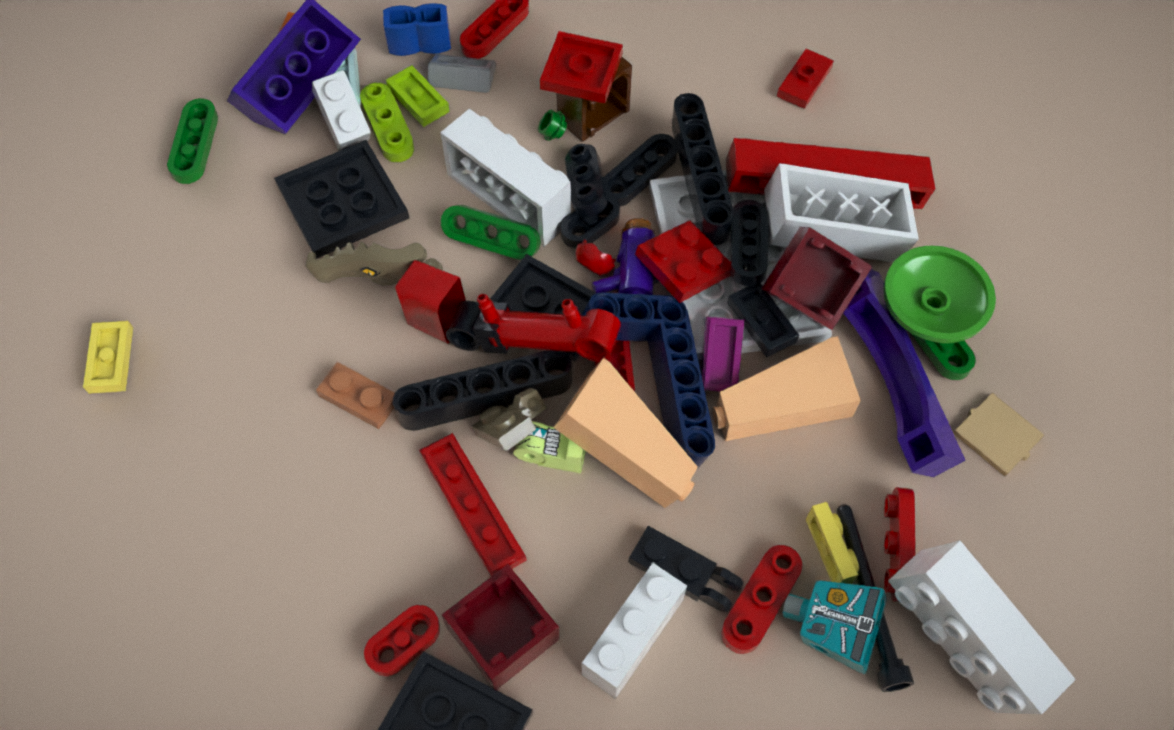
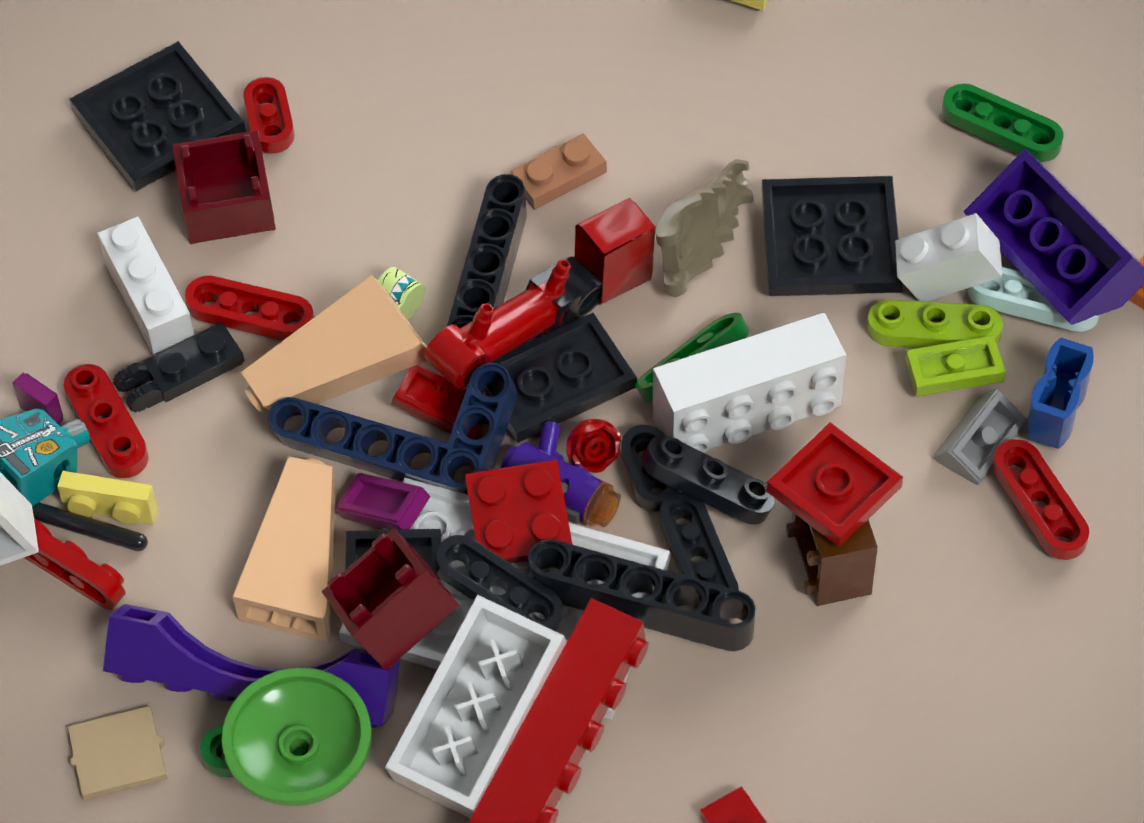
camera: 120 degrees right, 5 degrees down
red tile [419,433,527,577] -> none
dark tan hinge [471,388,547,451] -> none
none -> magenta tile [12,372,64,425]
none -> red plate [185,275,314,341]

